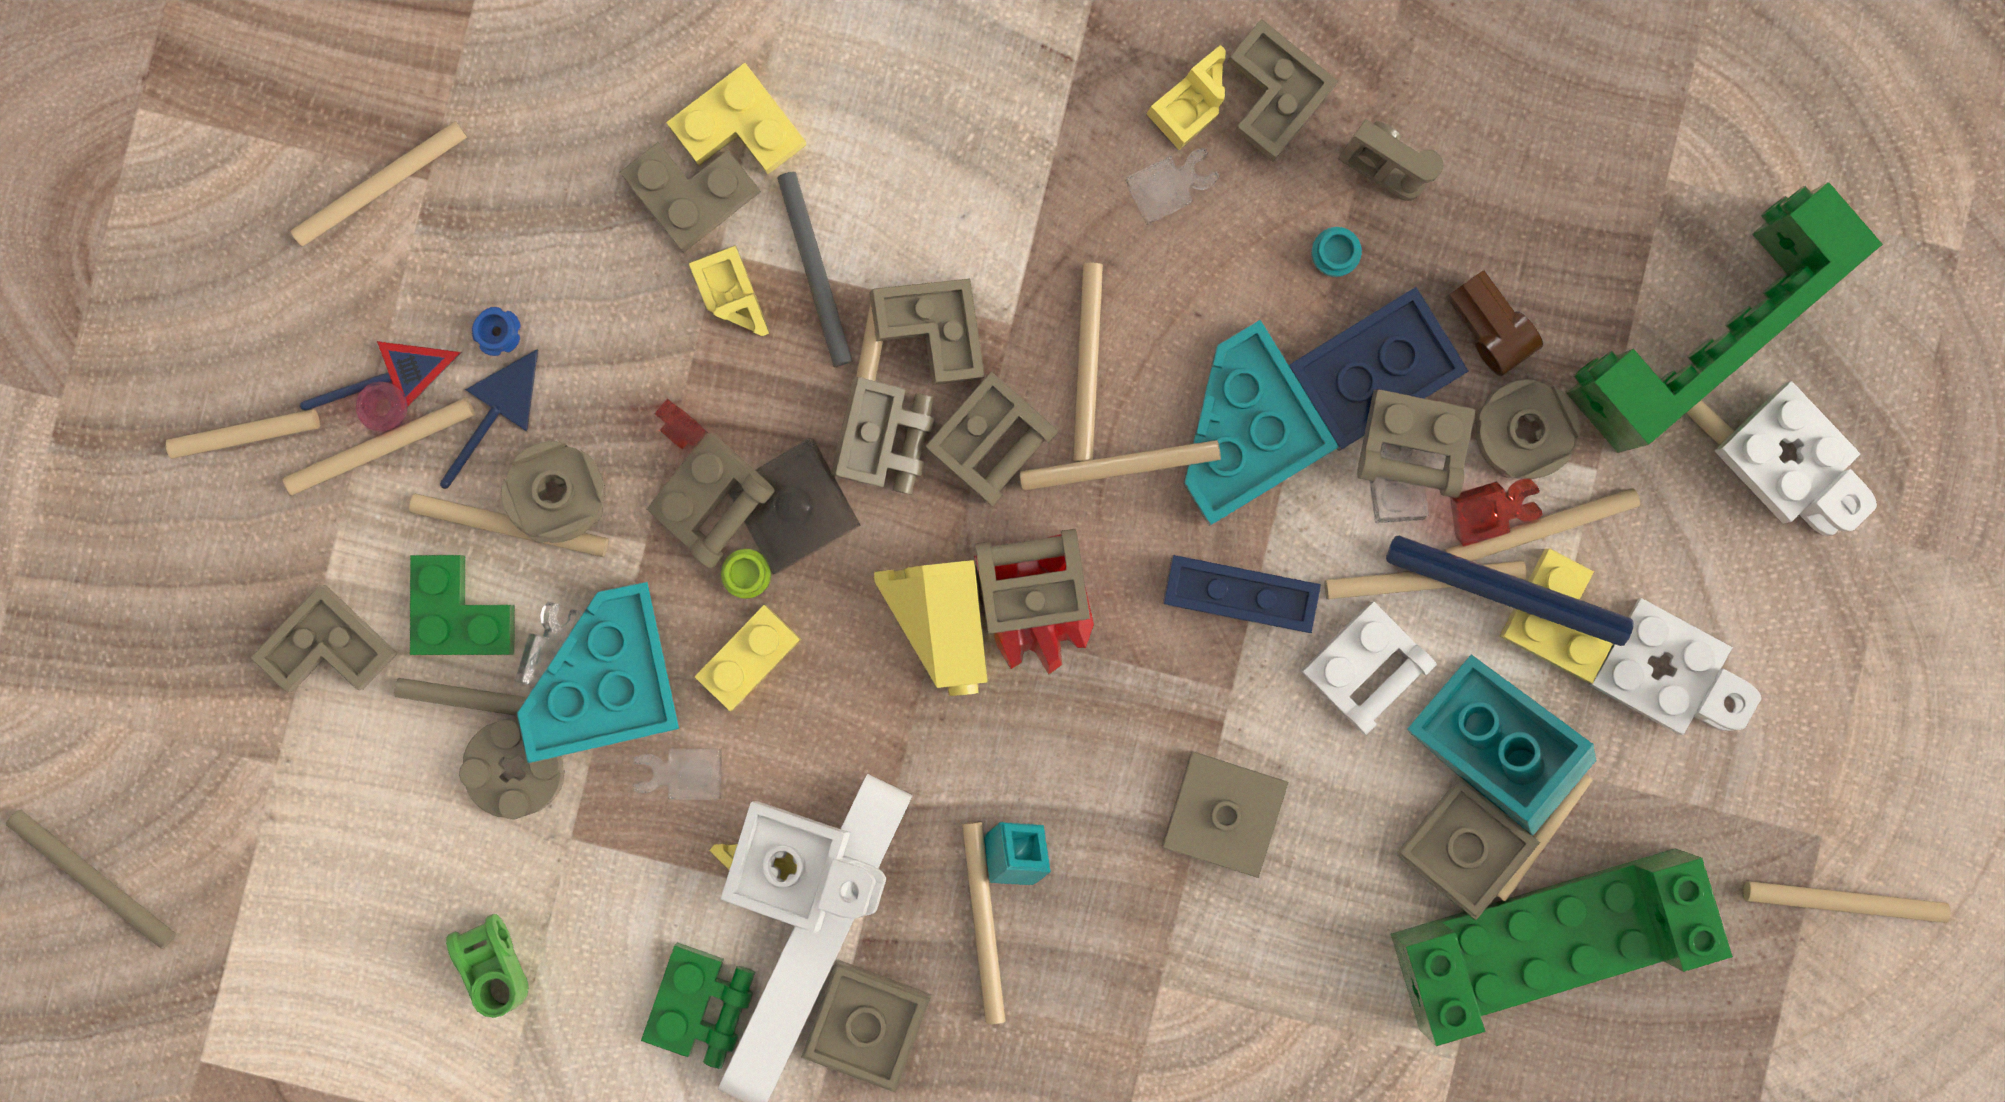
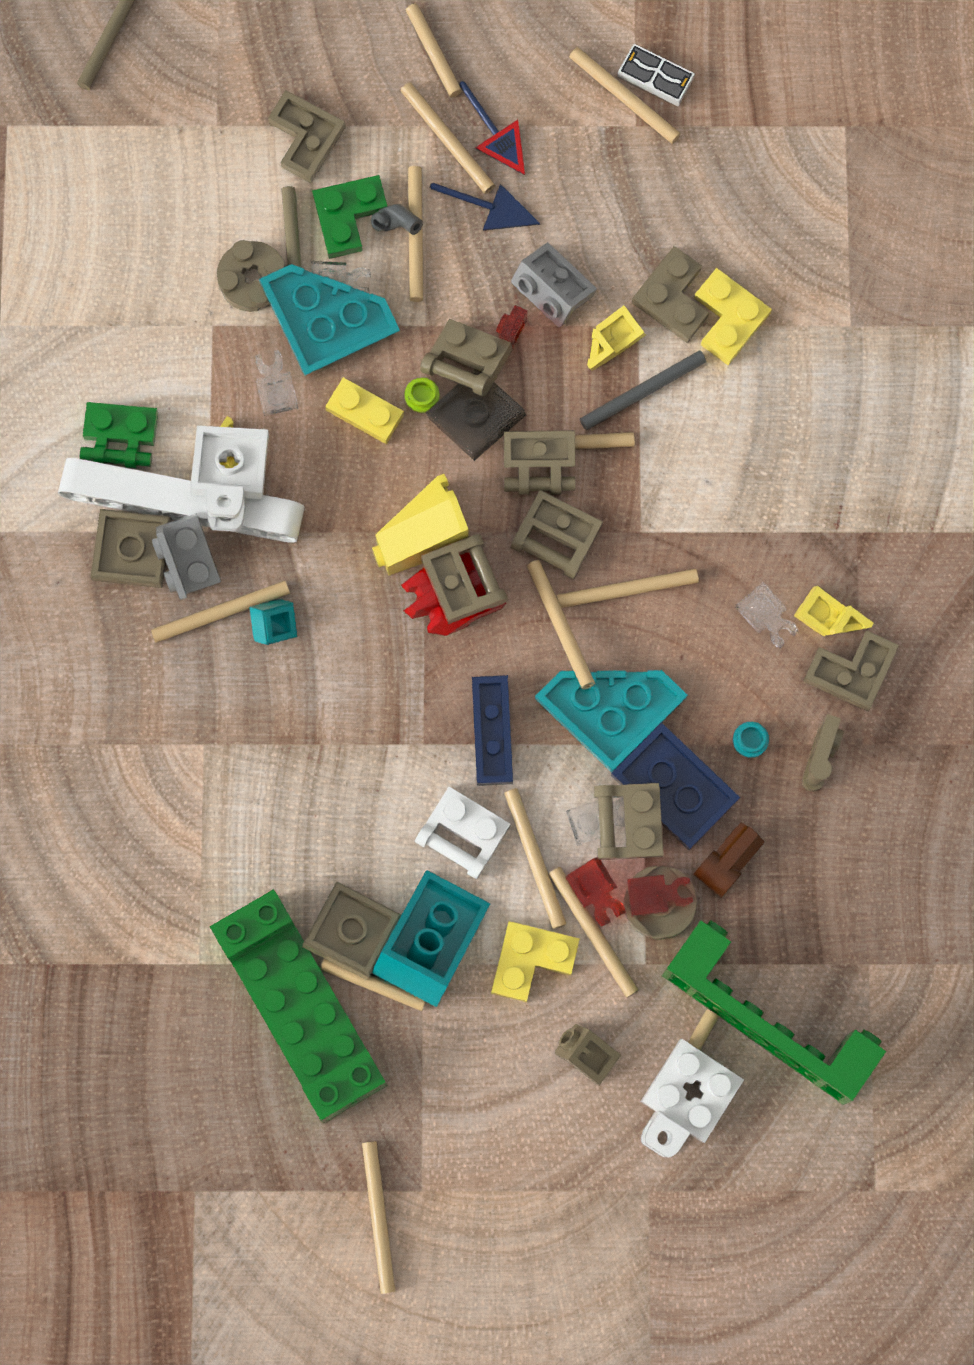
camera: 75 degrees right, 10 degrees down
clear pink plate [356,382,407,432] -> none
bright green piece [446,914,529,1018] -> none
blue plate [472,307,521,356] -> none
dark tan plate [501,441,605,543] -> none
dark tan plate [869,278,985,385] -> none
dark tan plate [1162,751,1289,878] -> none
dark blue axle [1386,535,1634,646] -> none
white plate [1589,598,1761,735] -> none
none -> light grey bracket [152,513,221,600]
none -> dark grey arm [371,204,423,235]
none -> light grey bracket [511,242,597,327]
none -> dark tan bracket [555,1024,621,1085]
none -> tile [617,44,695,106]
none -> clear red plate [627,875,693,917]

